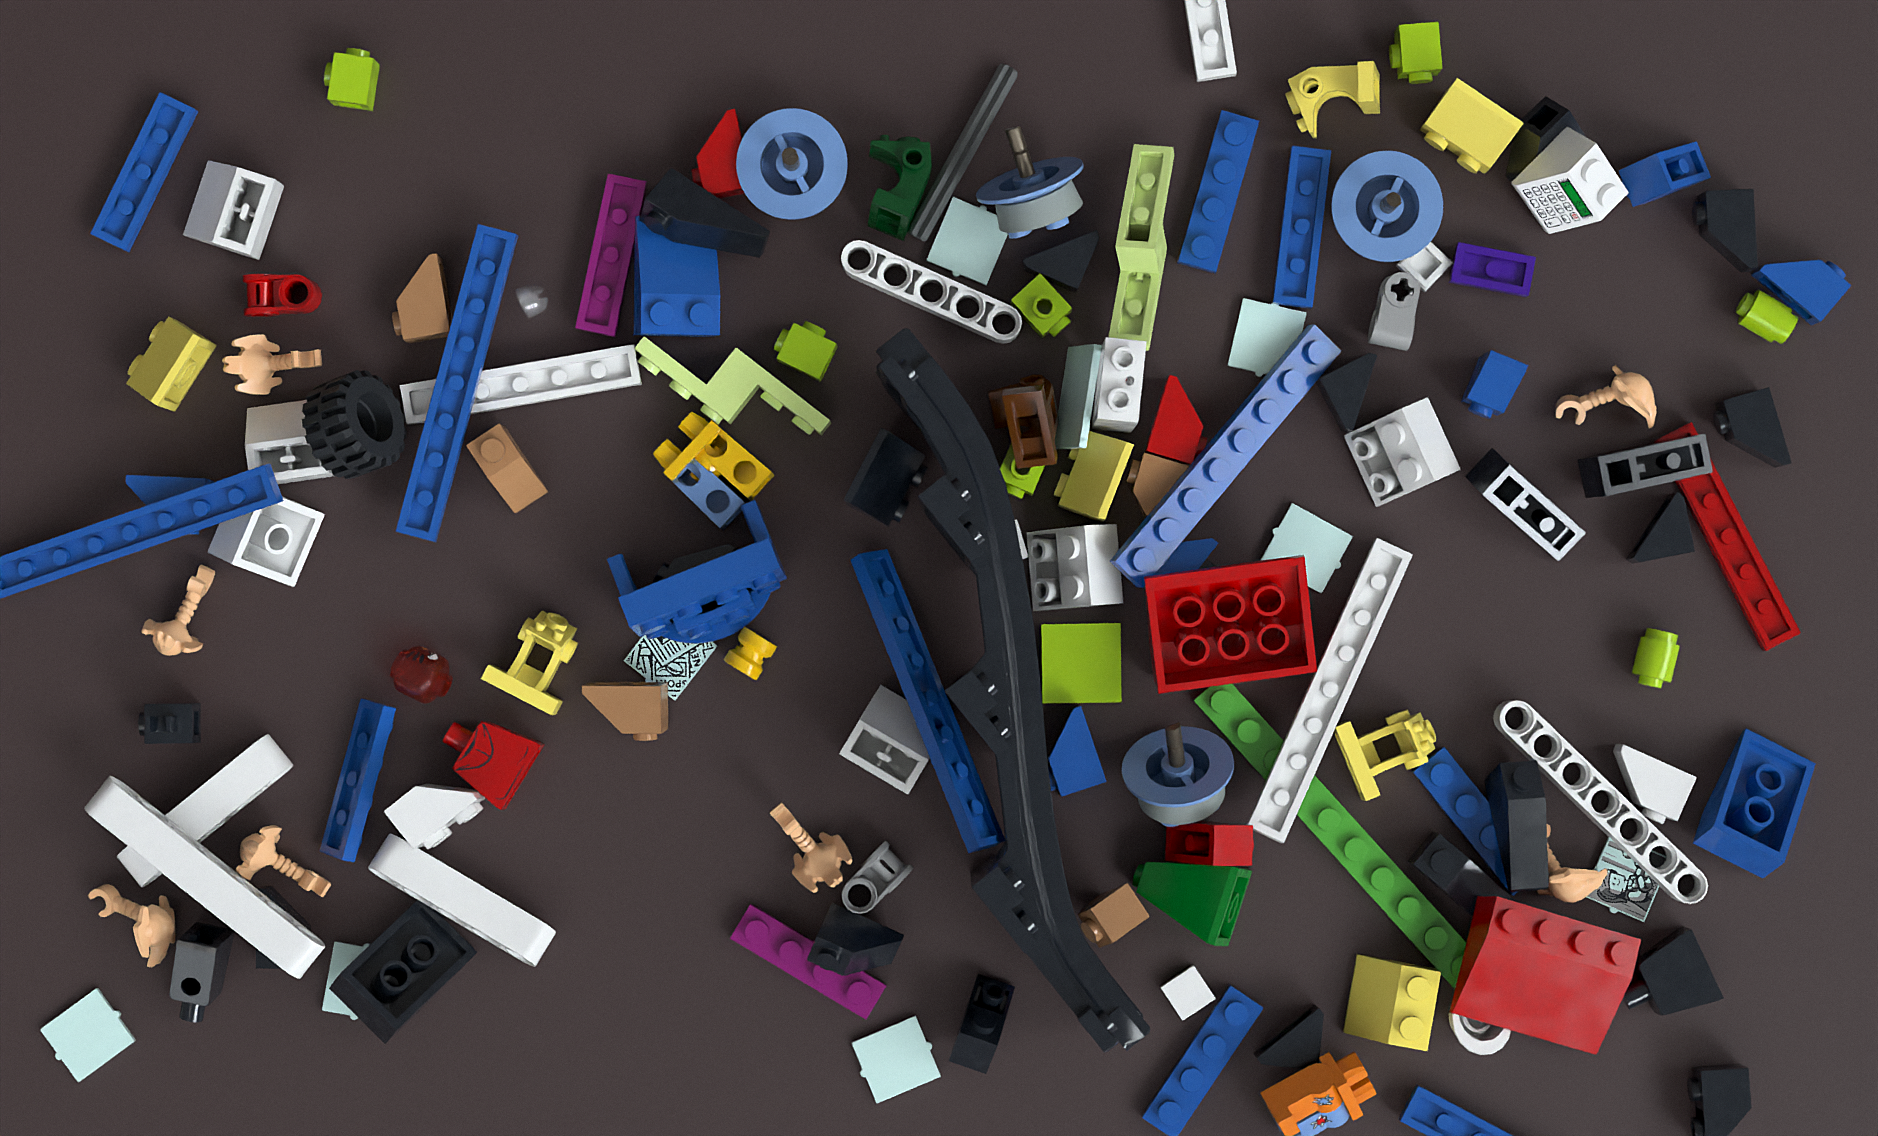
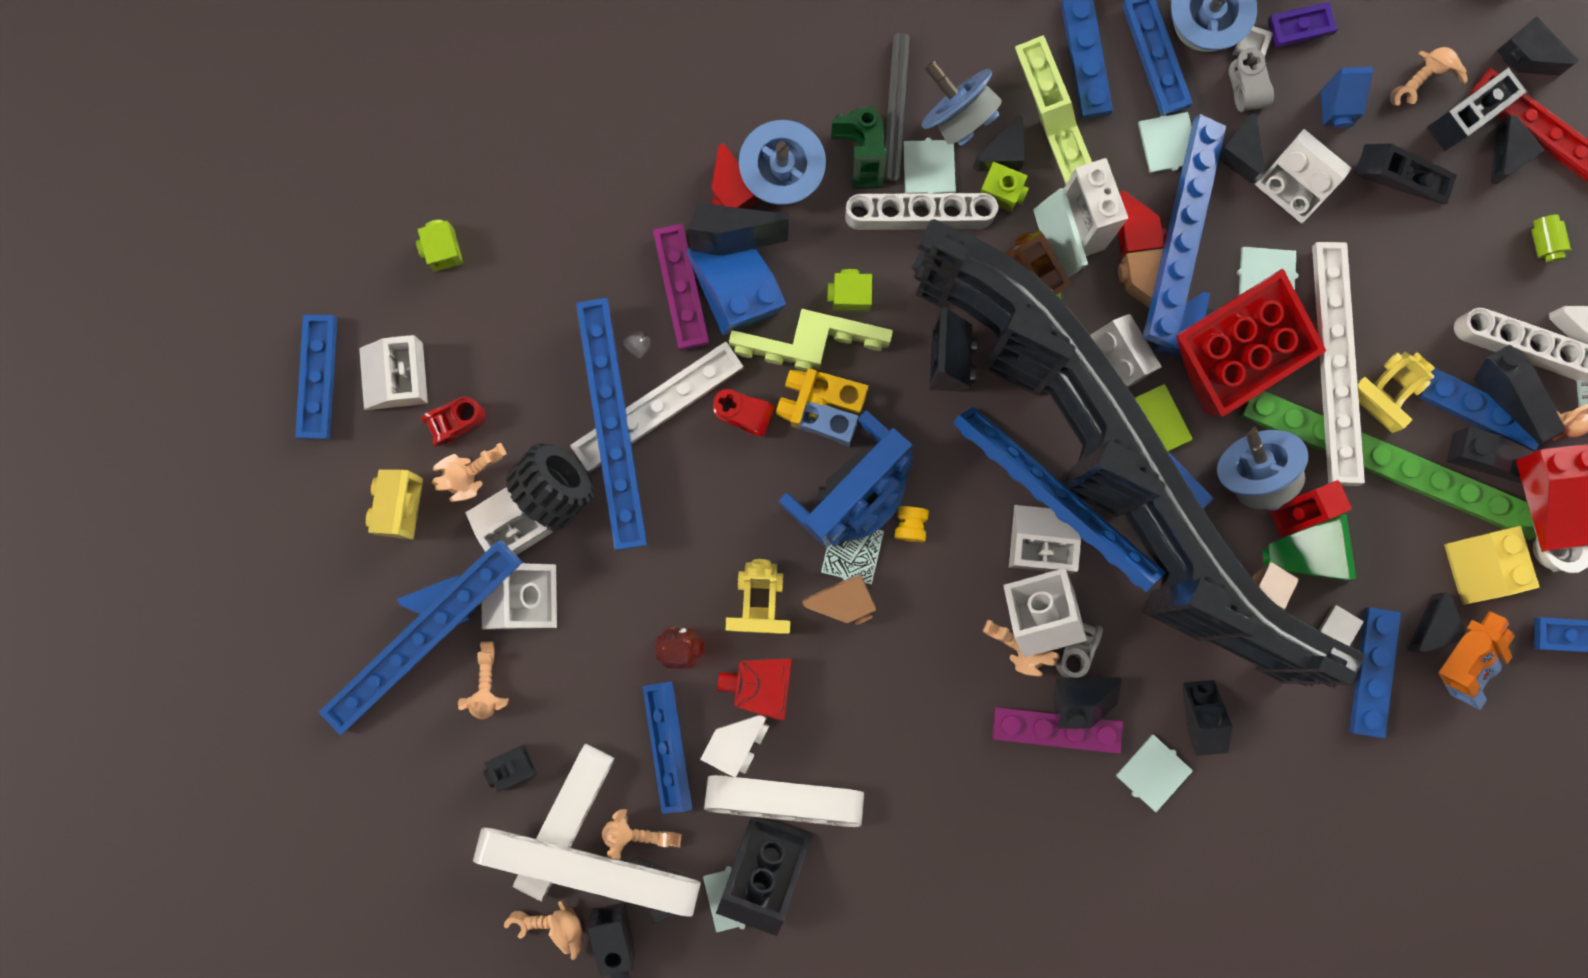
camera: 30 degrees left, 5 degrees down
medium nougat slope [392,254,453,344] -> none
medium nougat slope [466,423,548,514] -> none
light yellow slope [1054,431,1134,523] -> none
none -> red piece [713,389,775,437]
none -> white brick [1004,568,1087,657]

